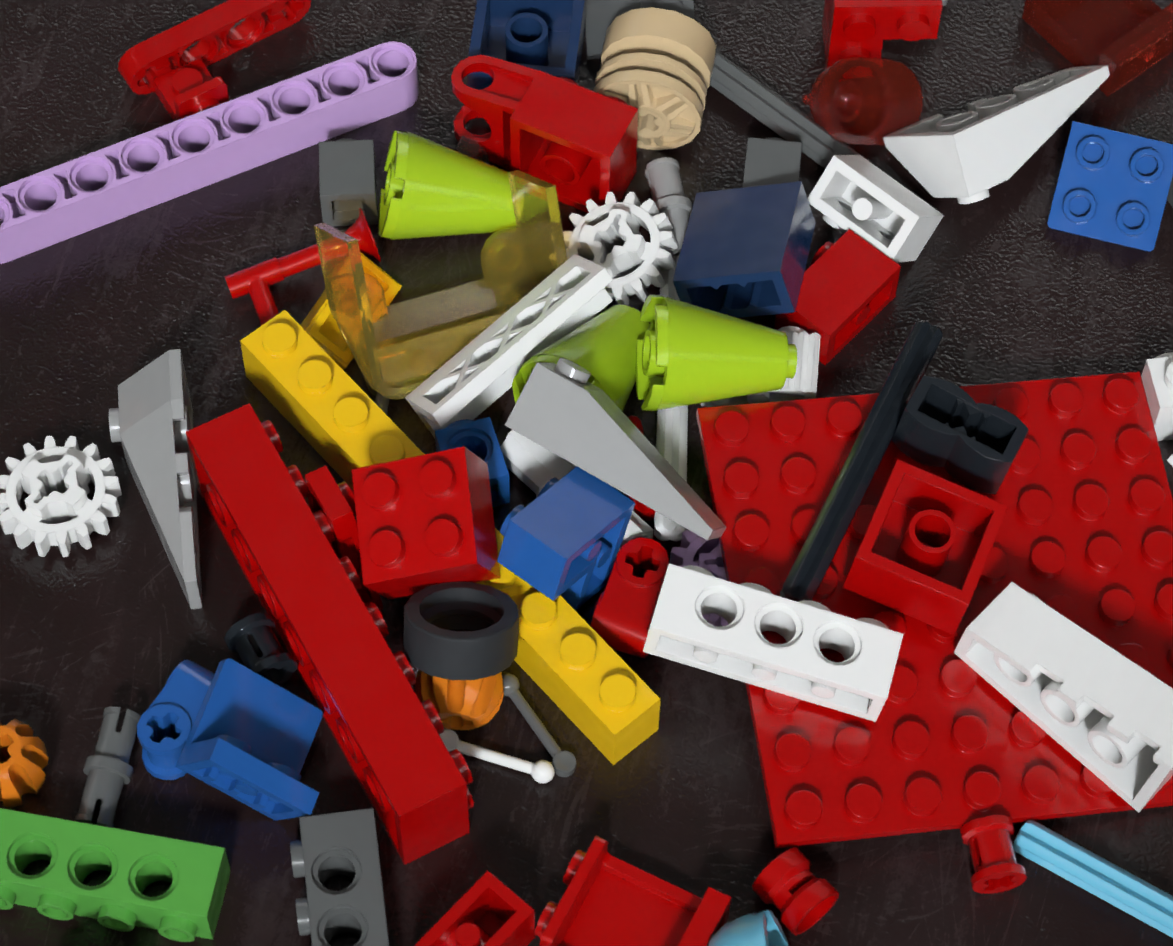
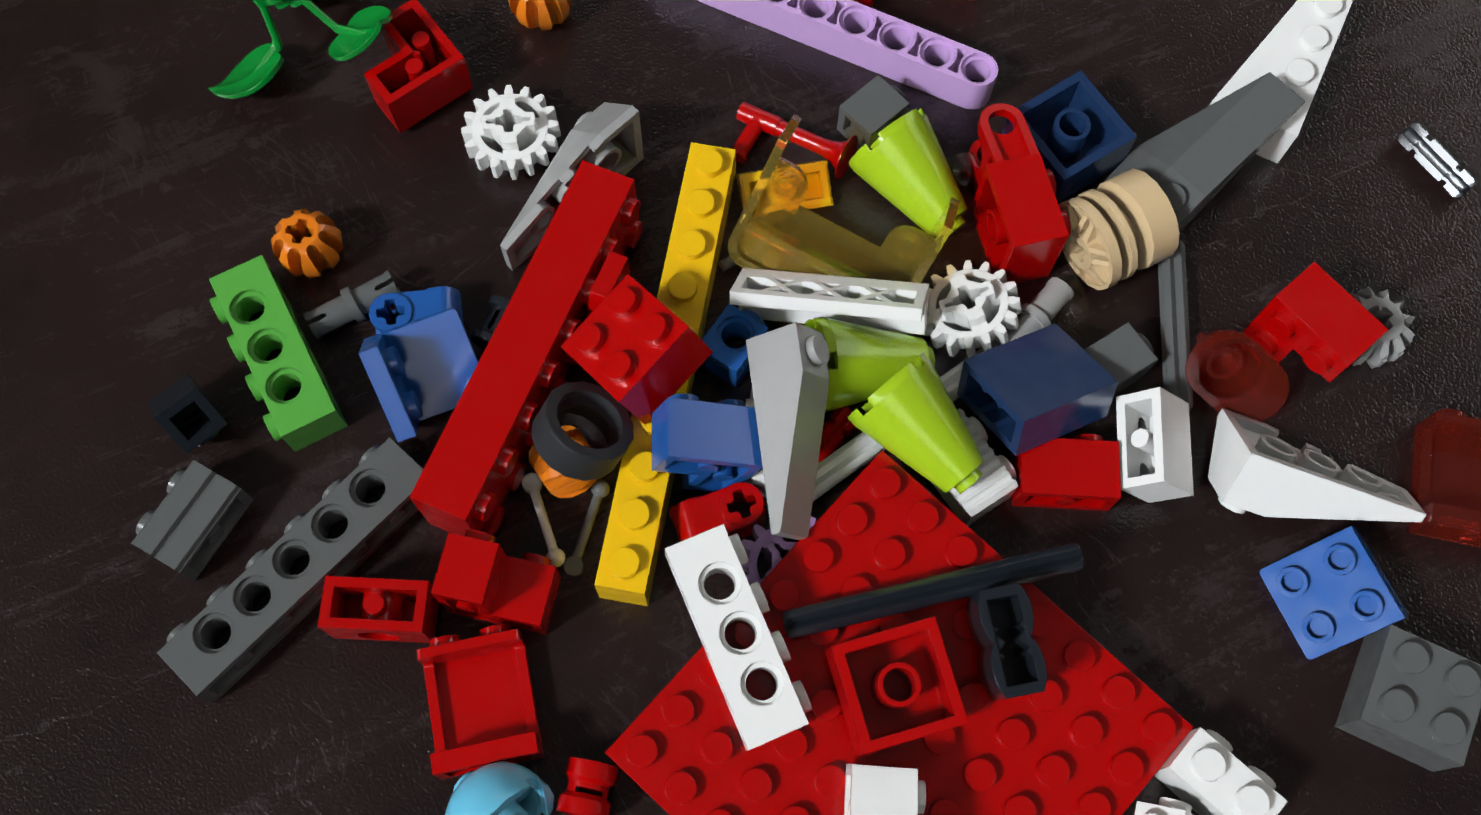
camera: 50 degrees right, 10 degrees up
none -> red brick [431,530,561,635]

